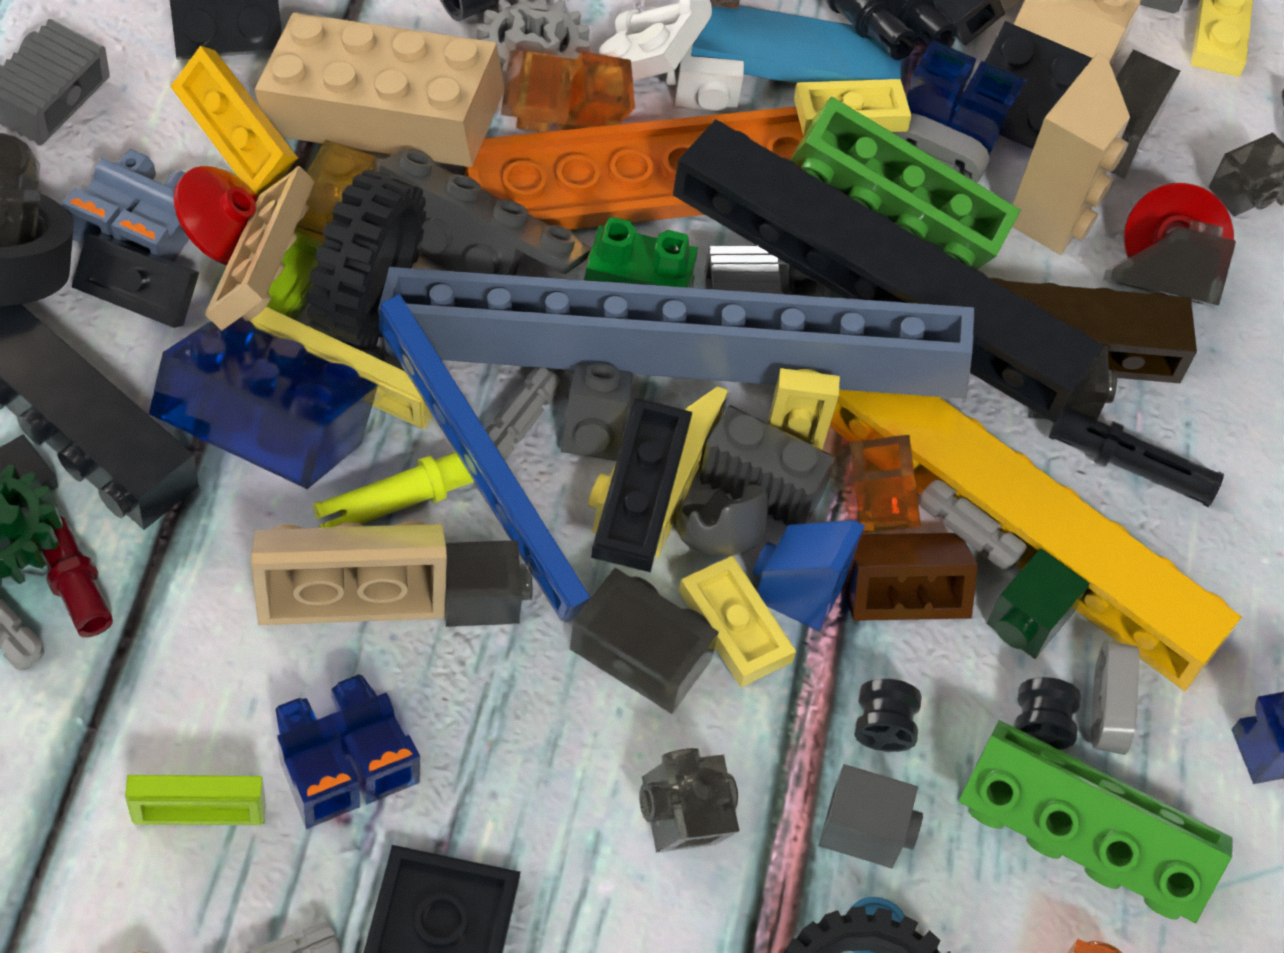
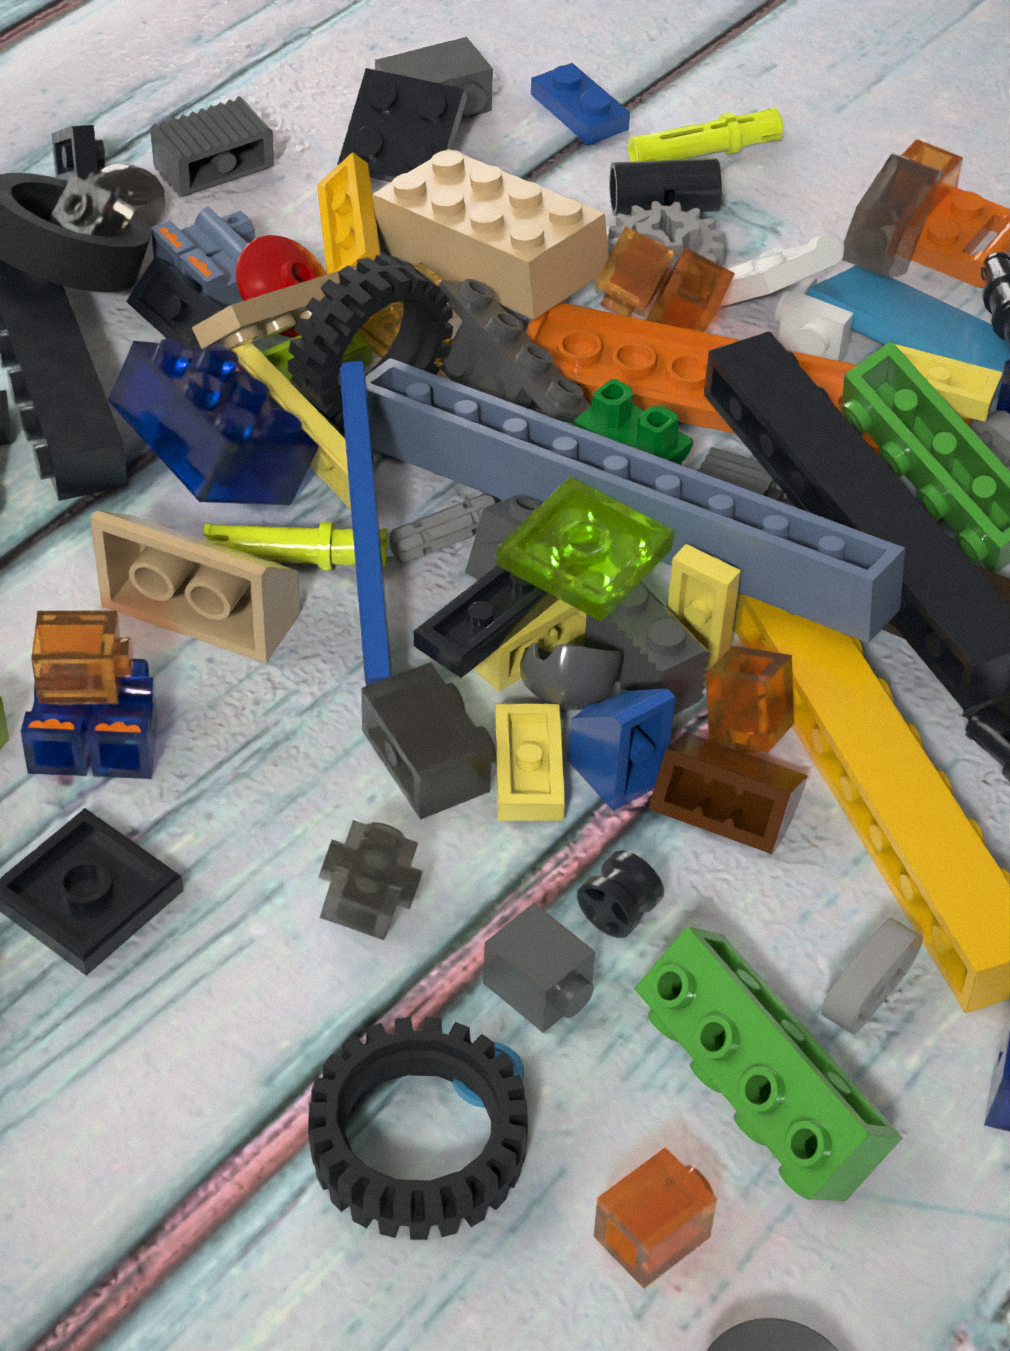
camera: 35 degrees right, 10 degrees down
clear smoke brick [445,540,533,627] -> none
light grey axle [918,480,1027,571] -> none
dark green brick [986,548,1090,659] -> none
black wheel [1014,677,1081,750] -> none
none -> clear orange brick [31,610,133,704]
none -> clear neon green plate [496,476,674,622]

